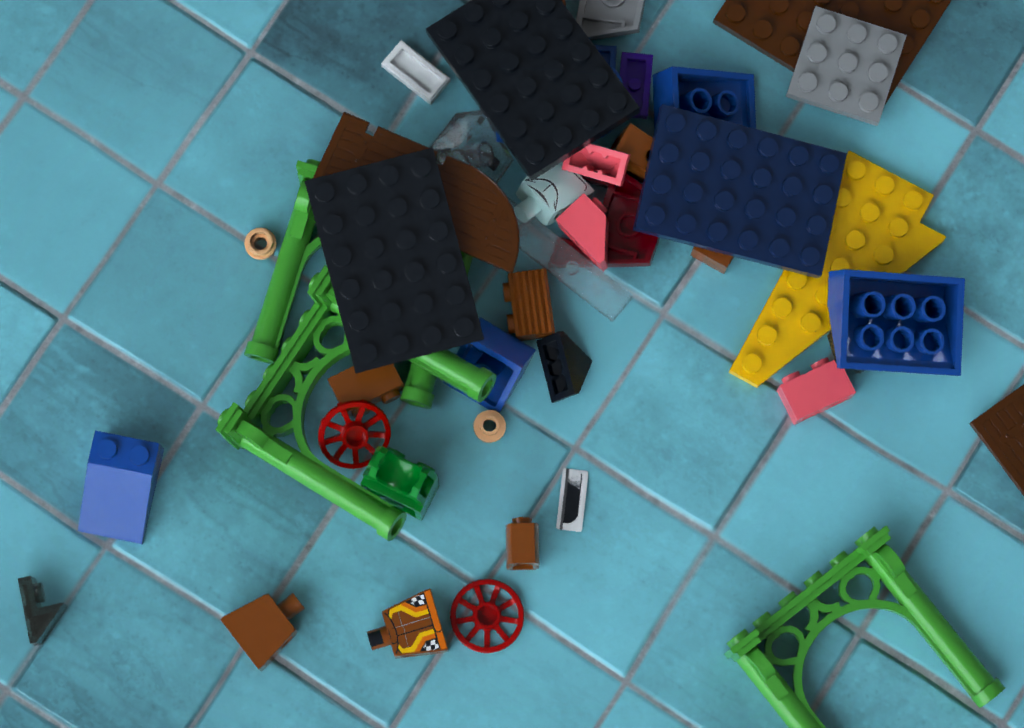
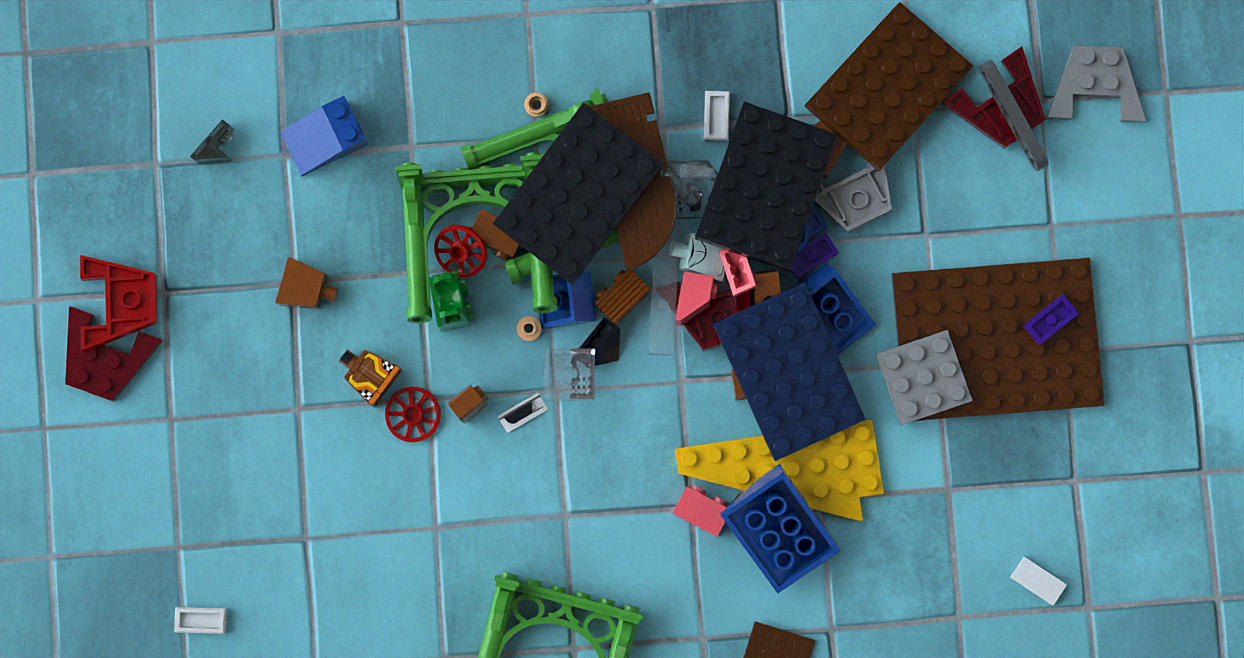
camera: 55 degrees right, 5 degrees up
none -> clear slope [544,349,595,401]

